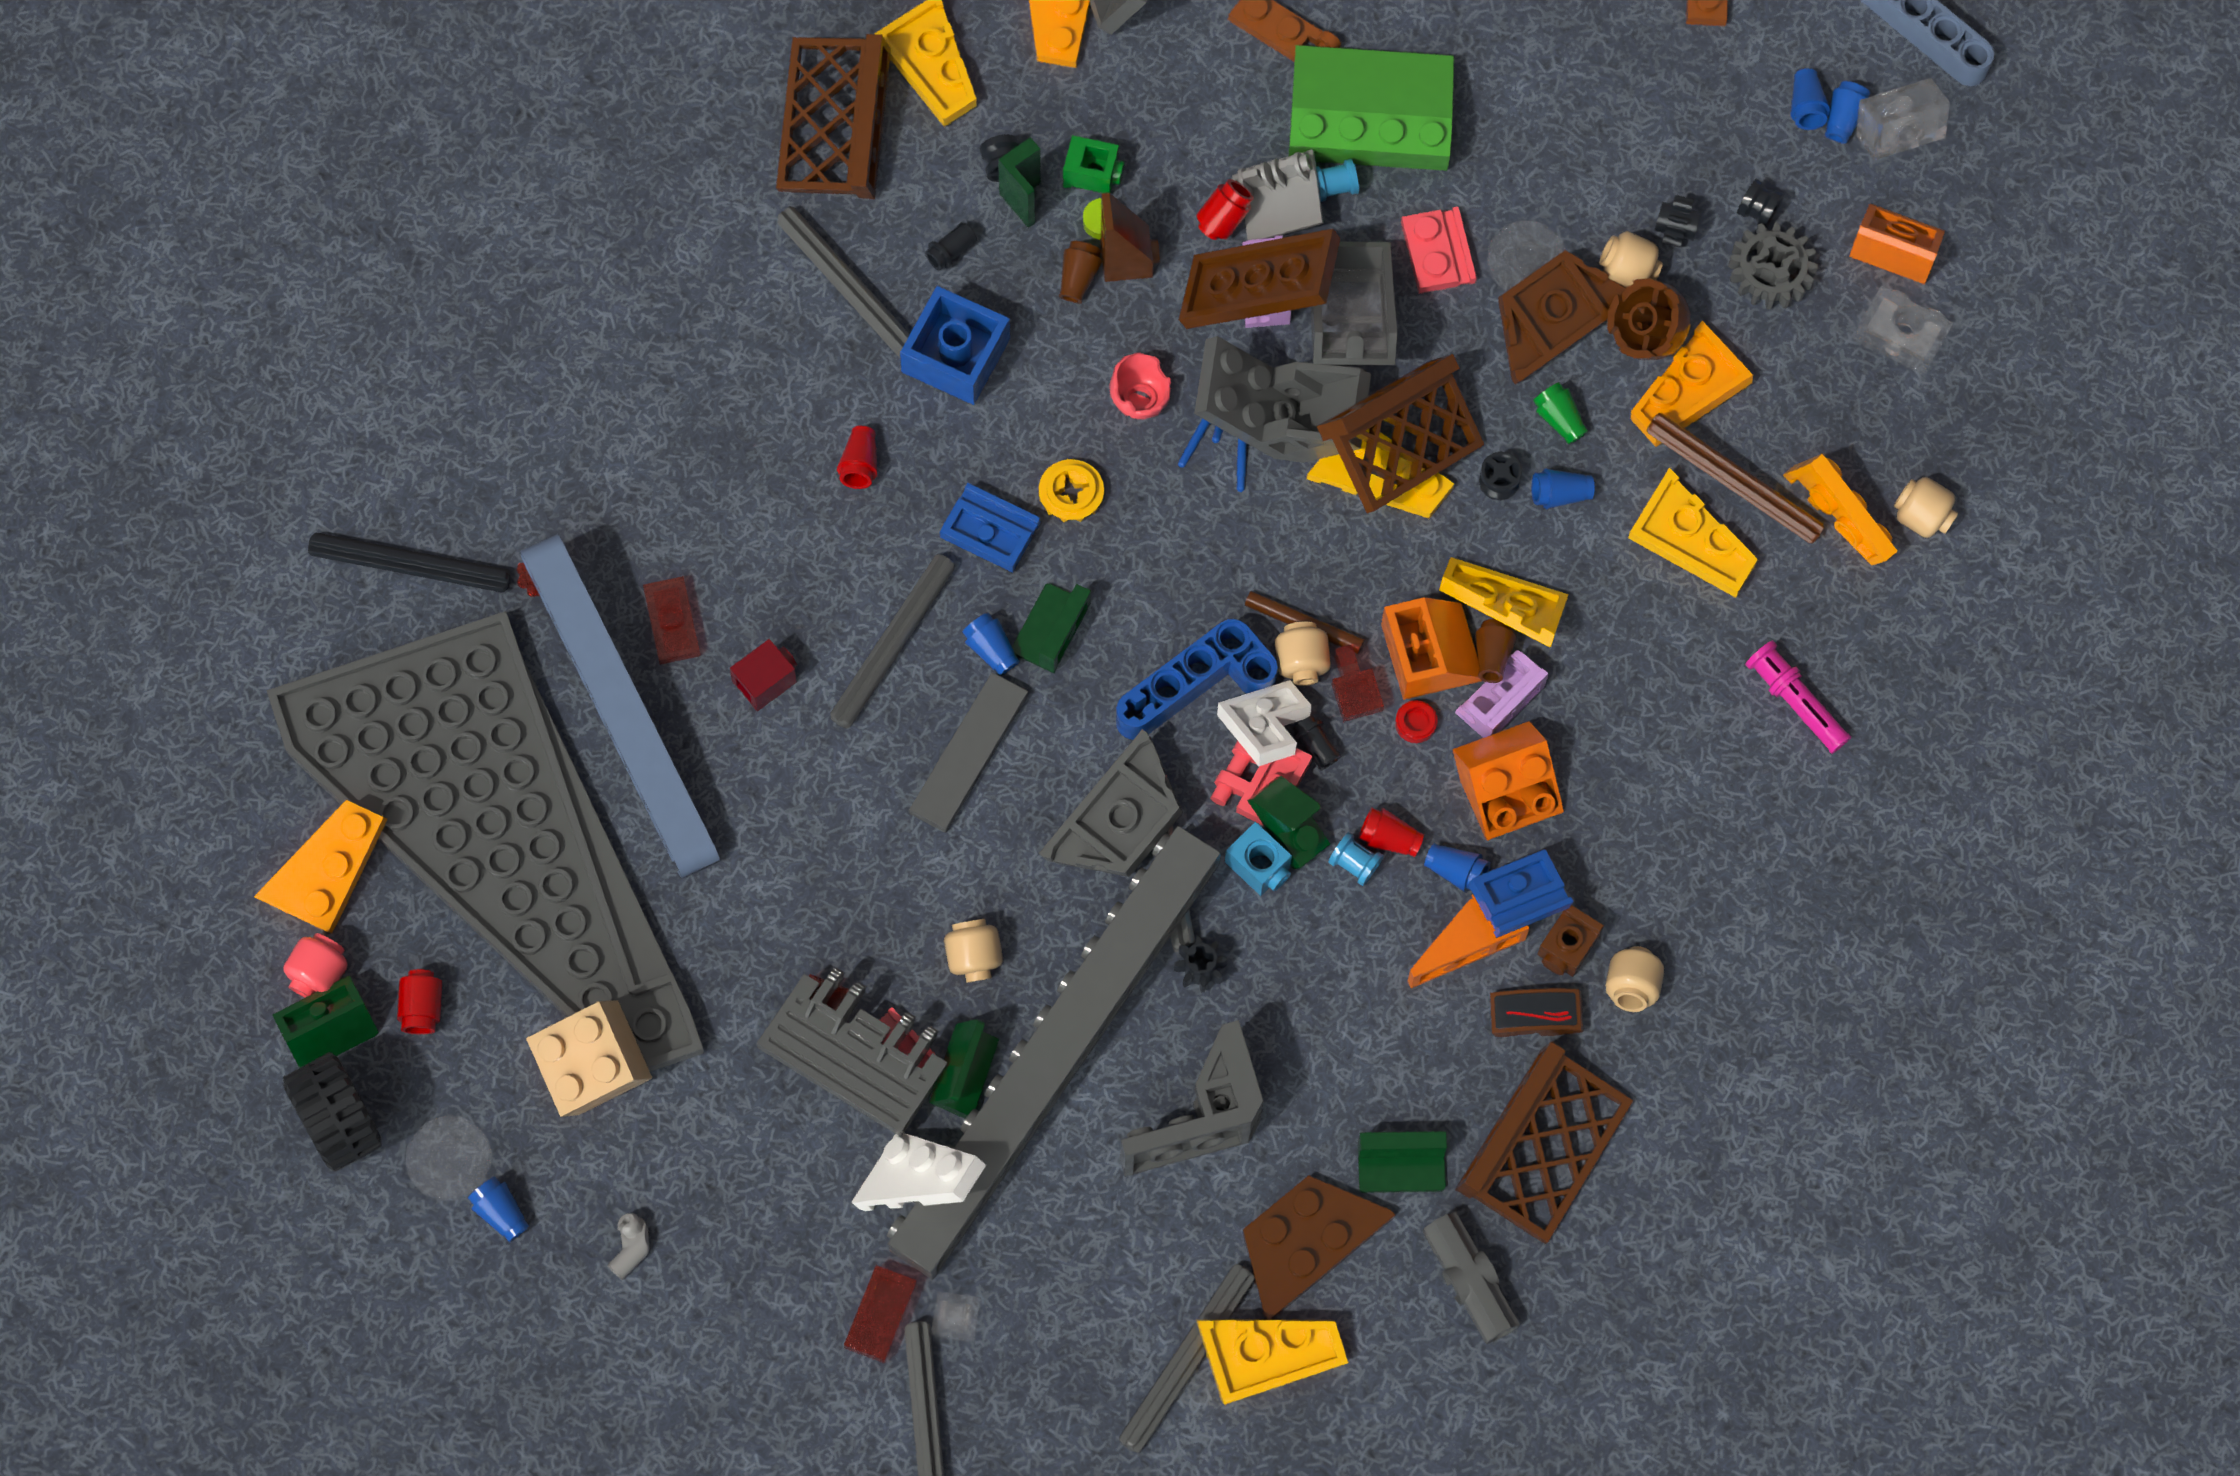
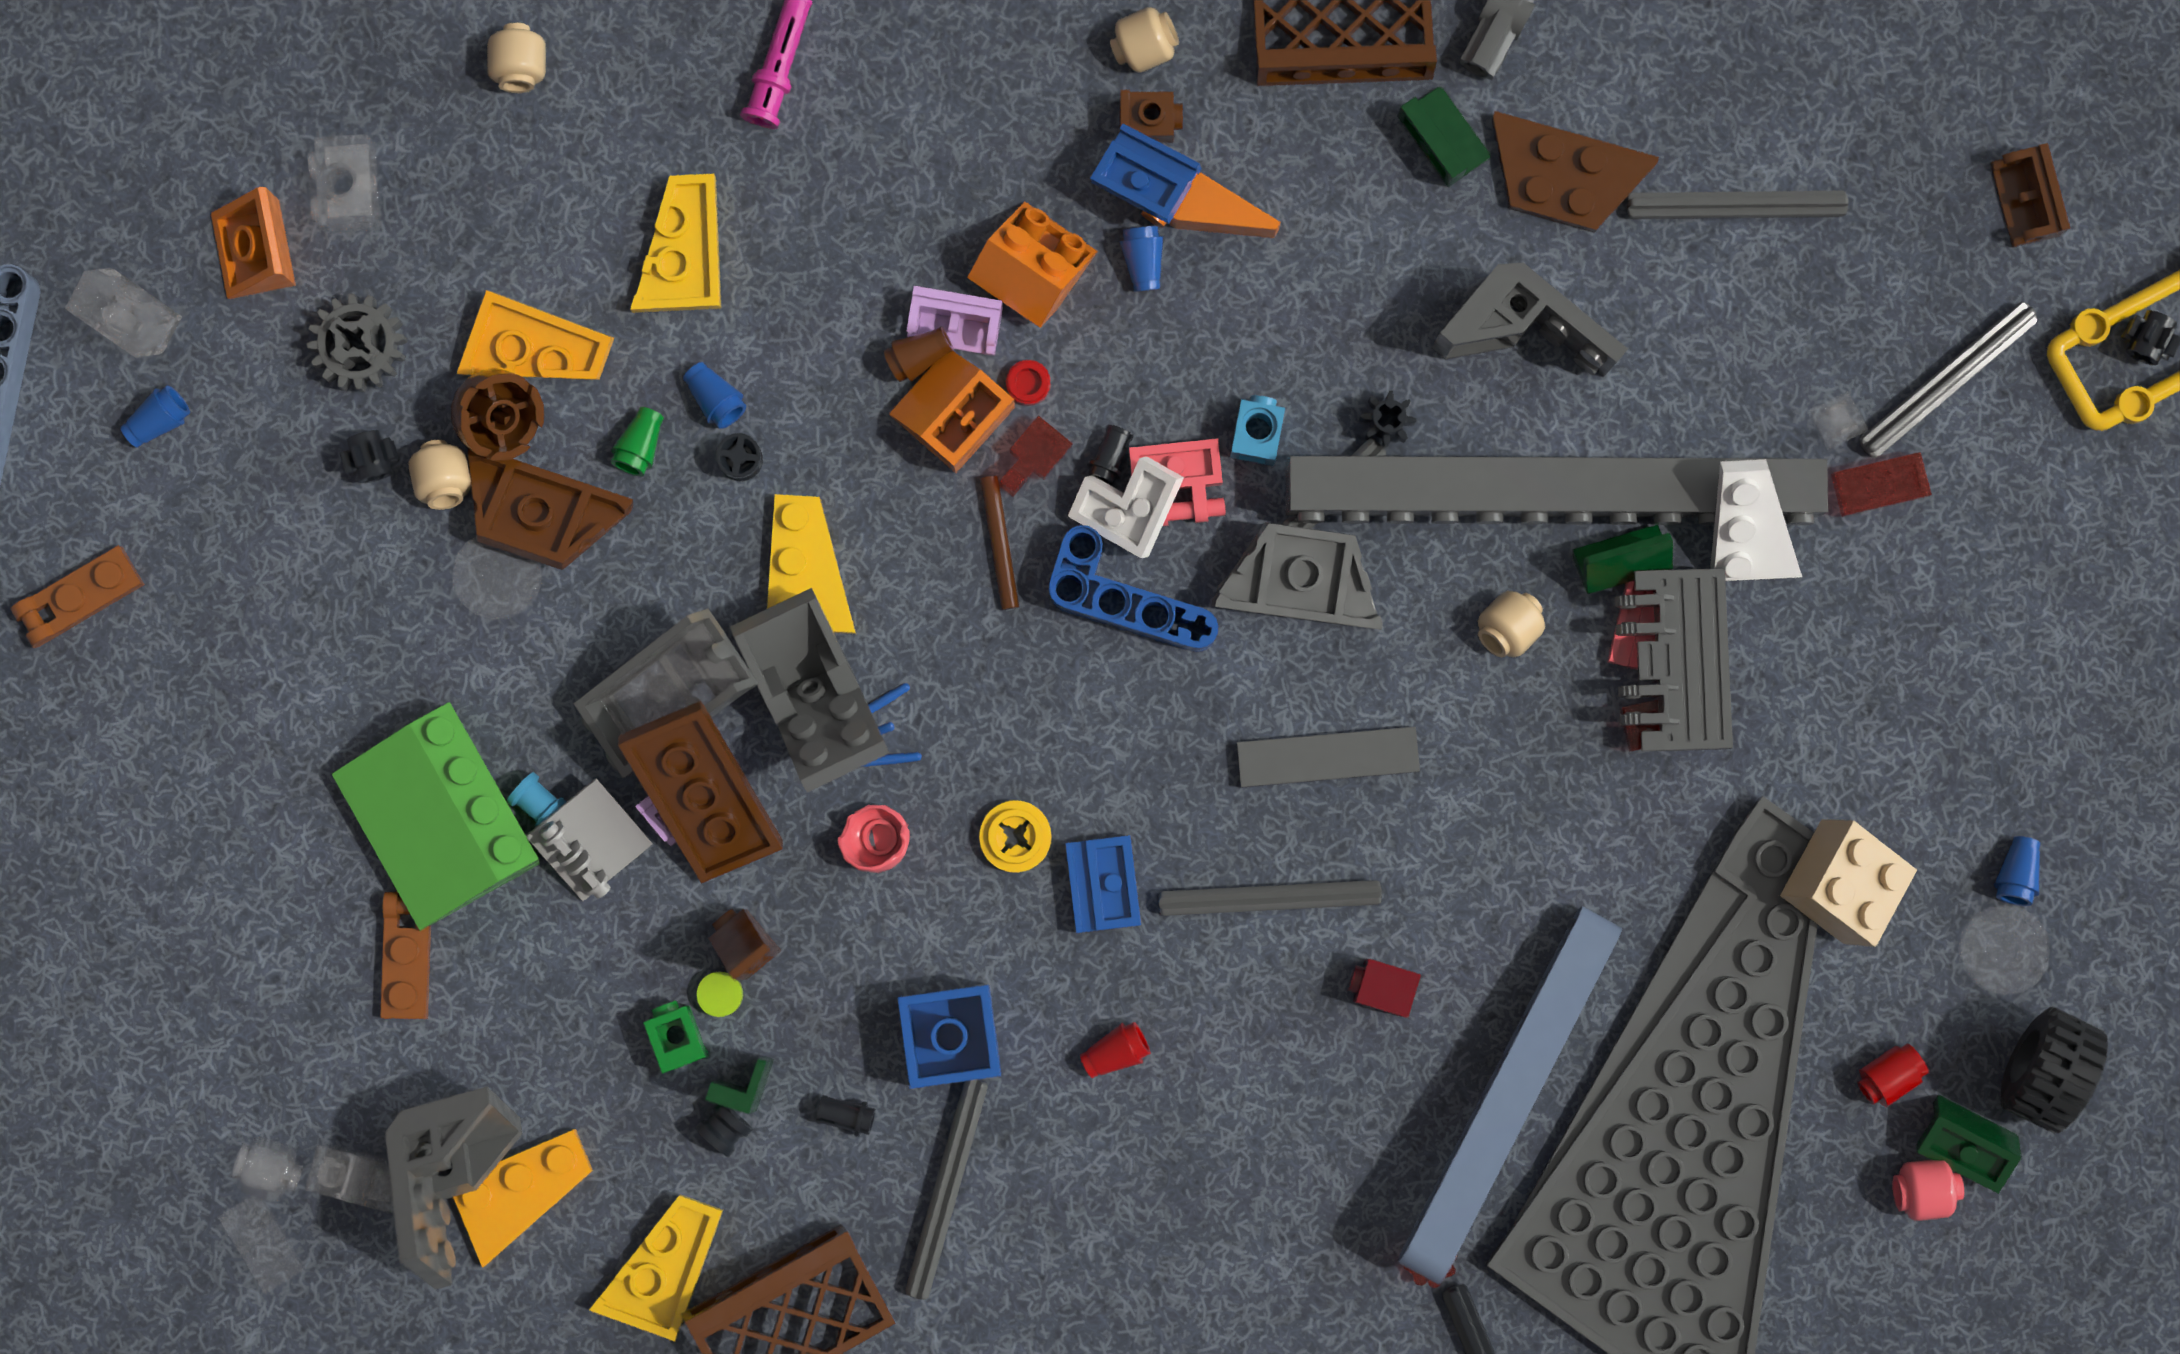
camera: 125 degrees left, 15 degrees up
light orange wing [254,800,388,933] -> none
light grey arm [607,1213,650,1280] -> none
clear red plate [643,576,700,665] -> none
blue cone [962,612,1020,676] -> none
dark green panel [1012,583,1091,673] -> none
reddish brown cone [1059,241,1102,304] -> none
red brick [1196,179,1254,240] -> none
yellow wing [1196,1319,1348,1405] -> none
dark green slope [1247,776,1330,869] -> none
tan head [1275,622,1331,686] -> none
reddish brown fence [1316,354,1485,513] -> none
dark azure bush [1328,832,1384,886] -> none
red cone [1359,807,1424,857] -> none
coral plate [1401,207,1477,294] -> none
yellow wing [1439,557,1569,648] -> none
slope [1490,988,1584,1037] -> none
reddish brown axle [1647,413,1824,543] -> none
black wheel [1737,179,1785,228] -> none
light orange wing [1783,453,1898,566] -> none
blue cone [1825,81,1871,144] -> none

